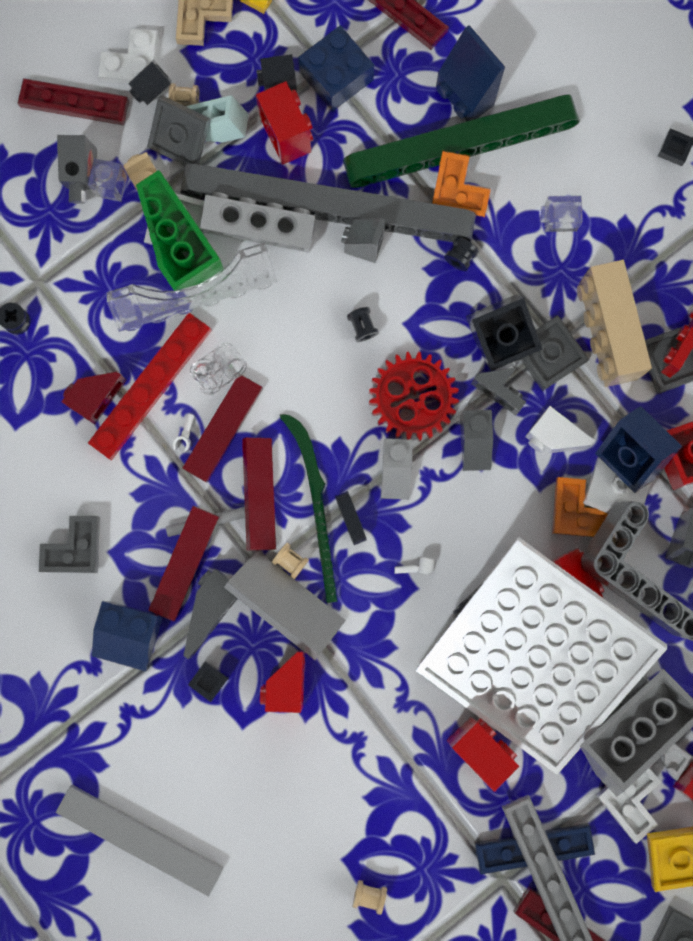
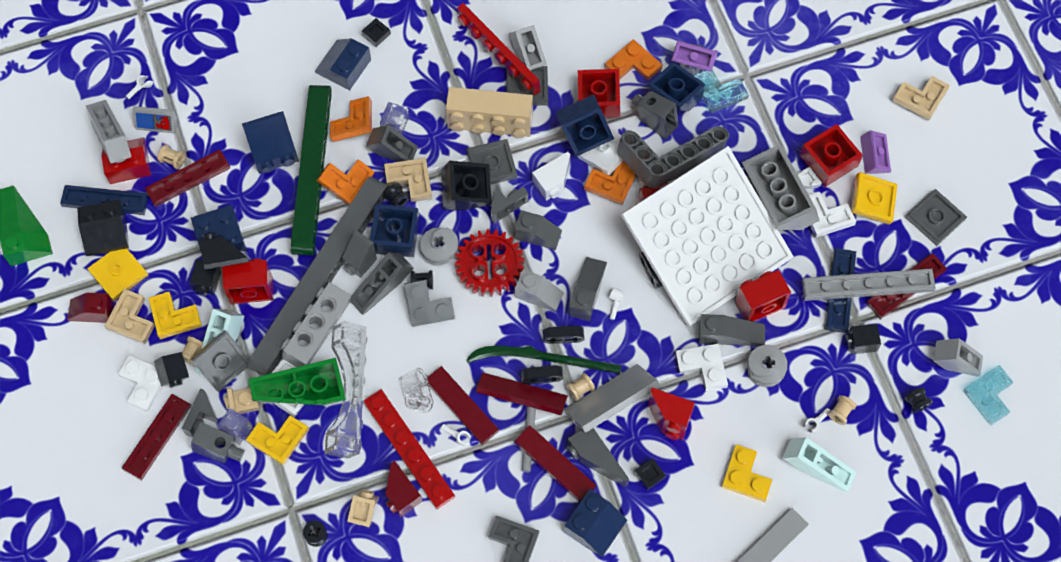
camera: 70 degrees left, 15 degrees down
none -> yellow plate [148,292,202,339]
none -> dark grey slope [182,389,219,438]
none -> black slope [199,232,249,270]
none -> yellow plate [246,416,309,465]
none -> dark blue slope [315,38,371,91]
none -> orange plate [330,96,372,142]
none -> tan bracket [347,490,379,527]
none -> dark grey slope [350,252,414,315]
none -> dark grey slope [366,125,418,162]
none -> dark blue brick [370,204,420,257]
none -> tan plate [384,158,432,202]
none -> plate [404,280,455,327]
none -> light grey piece [420,227,459,265]
none -> black beam [521,365,564,384]
none -> dark grey slope [569,257,607,321]
none -> white plate [675,344,728,391]
none -> dark grey slope [699,314,765,346]
none -> yellow plate [722,444,773,502]
none -> light grey piece [747,345,787,387]
none -> light aqua slope [782,437,857,492]
none -> white hand [805,408,830,433]
none -> black brick [845,324,881,354]

